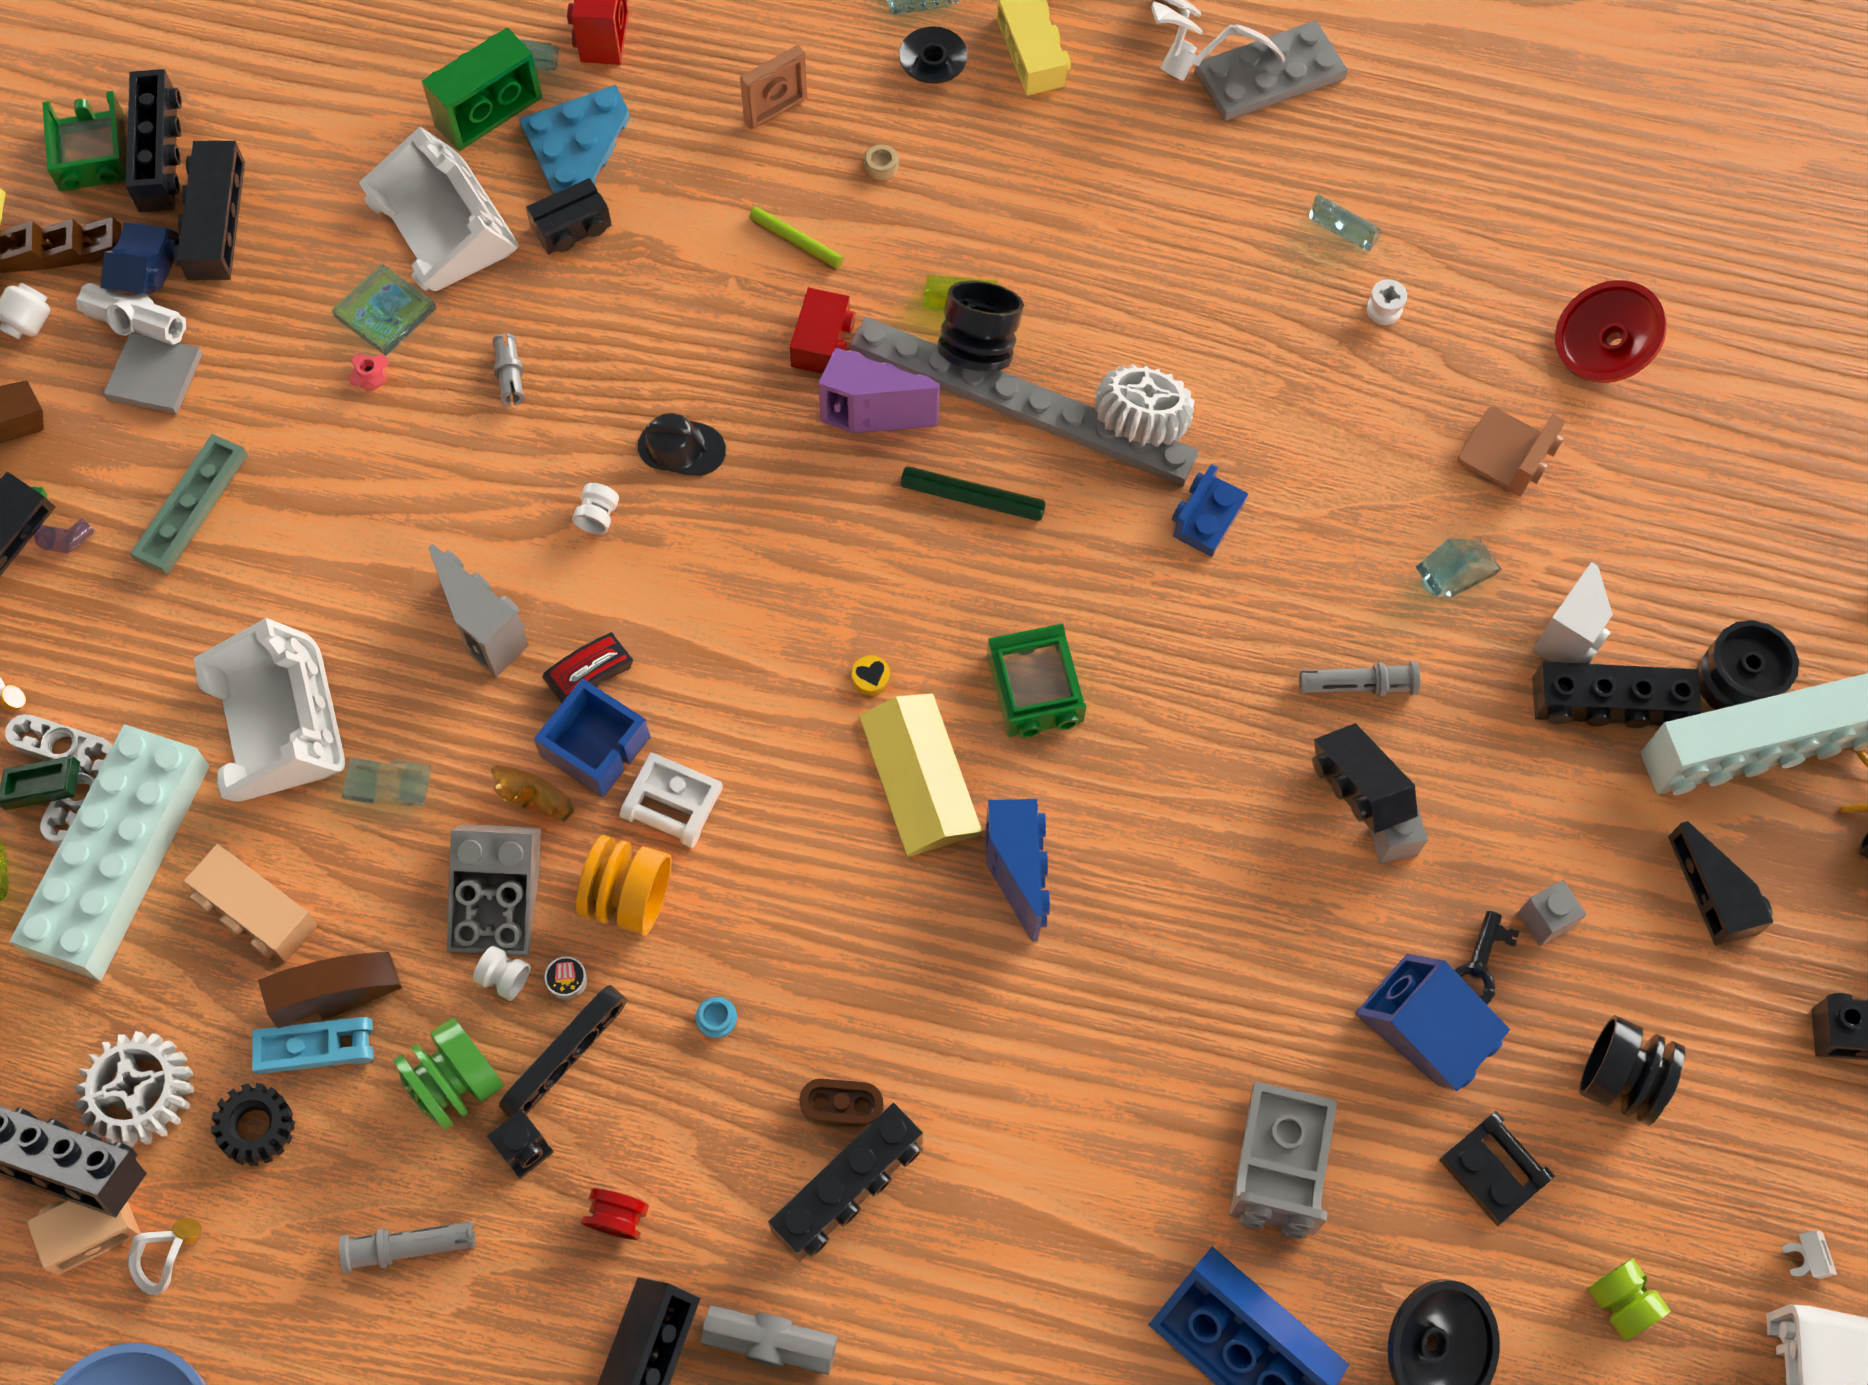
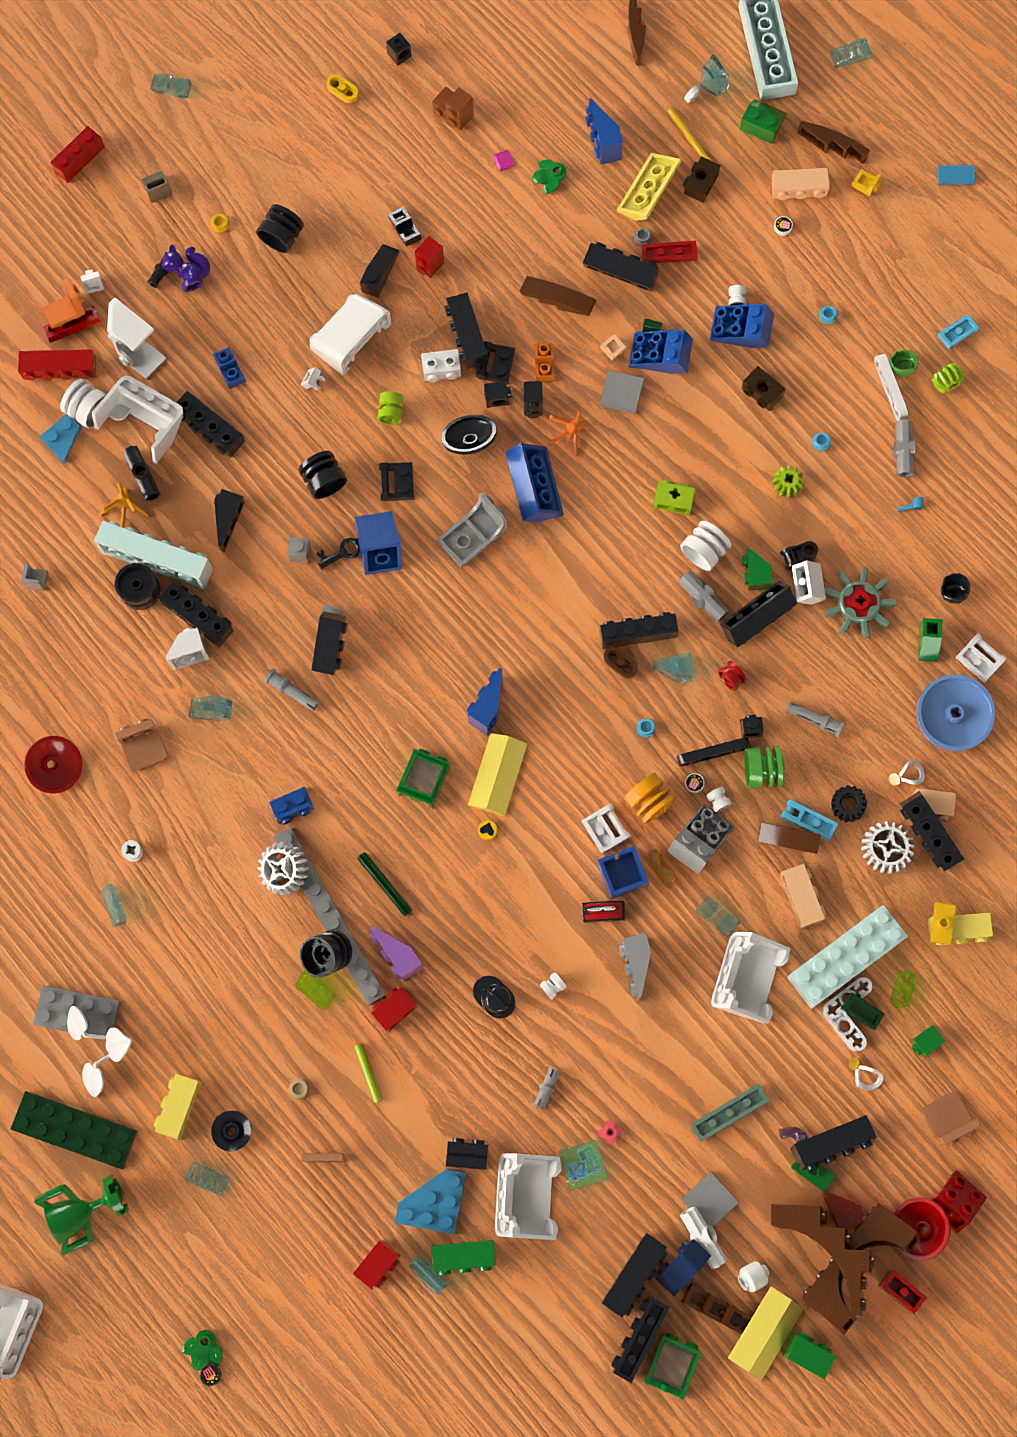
camera: 140 degrees left, 10 degrees up
none -> clear light blue slope [652,652,696,684]

